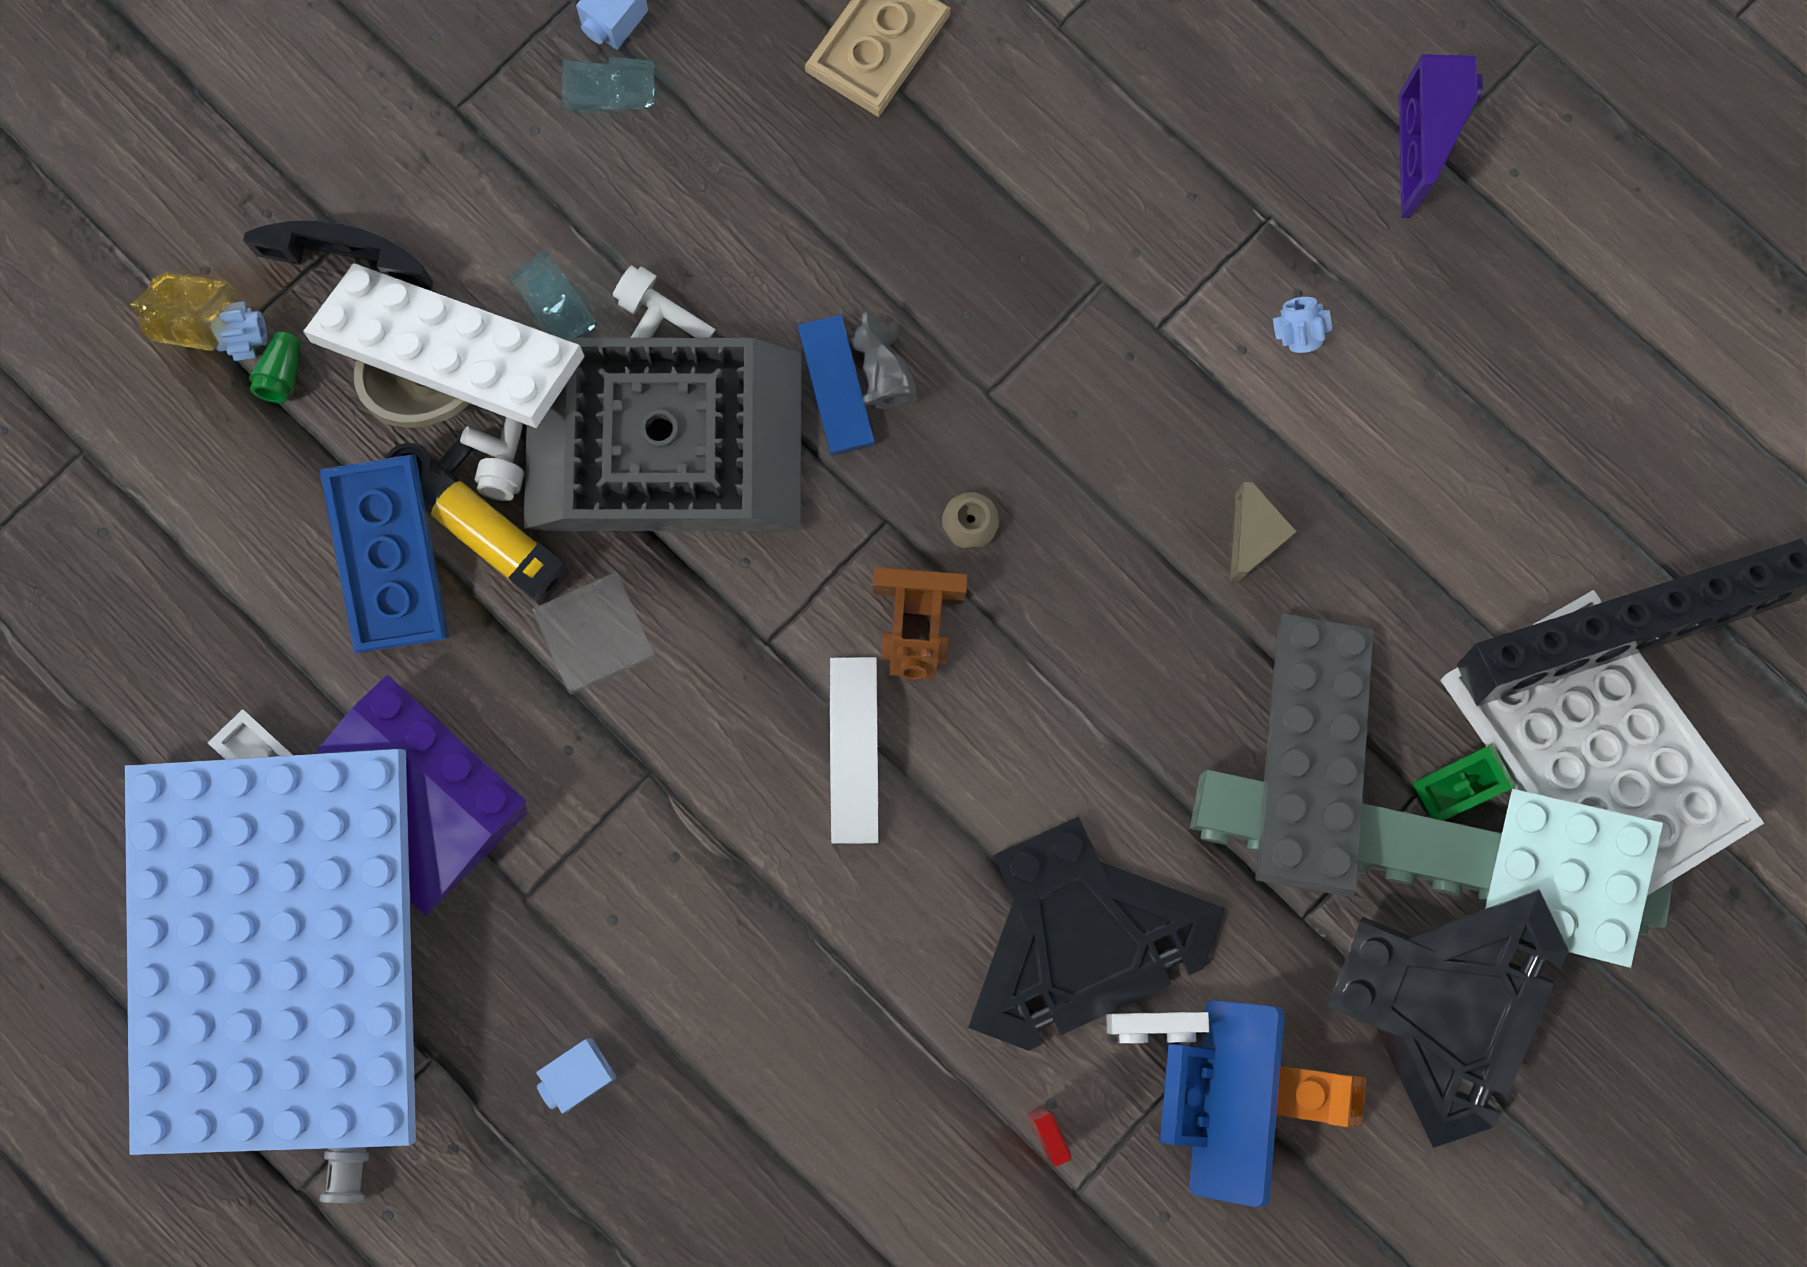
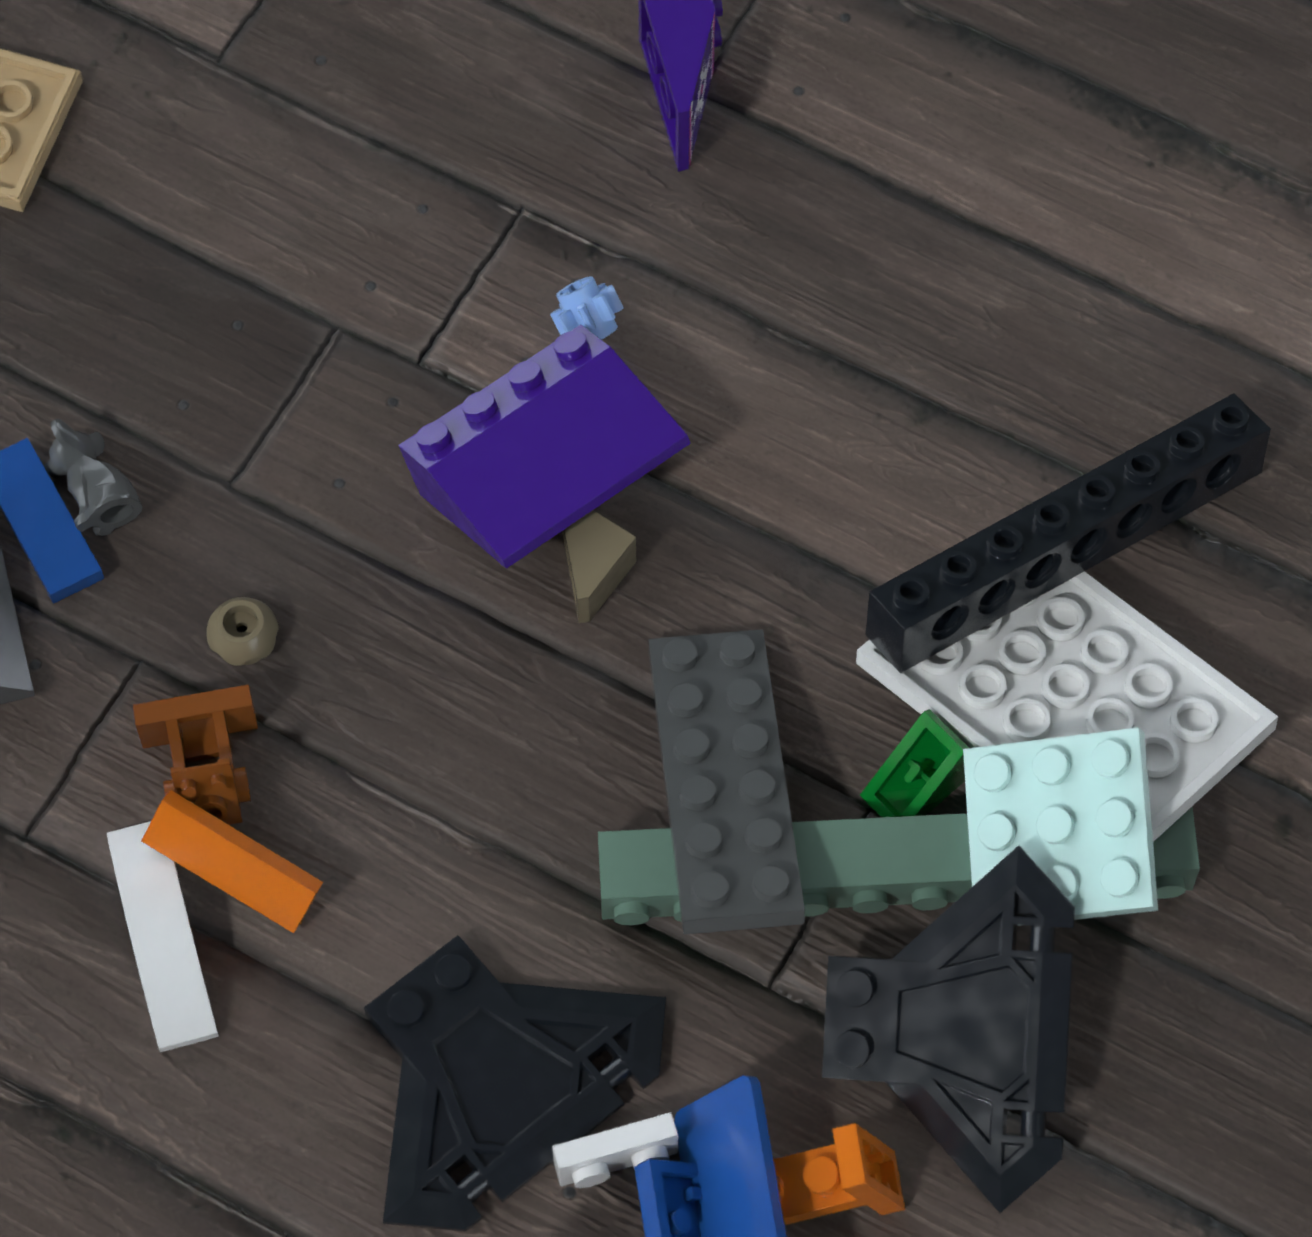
camera: 10 degrees left, 15 degrees down
none -> orange tile [141,790,324,933]
none -> dark purple slope [398,324,691,569]

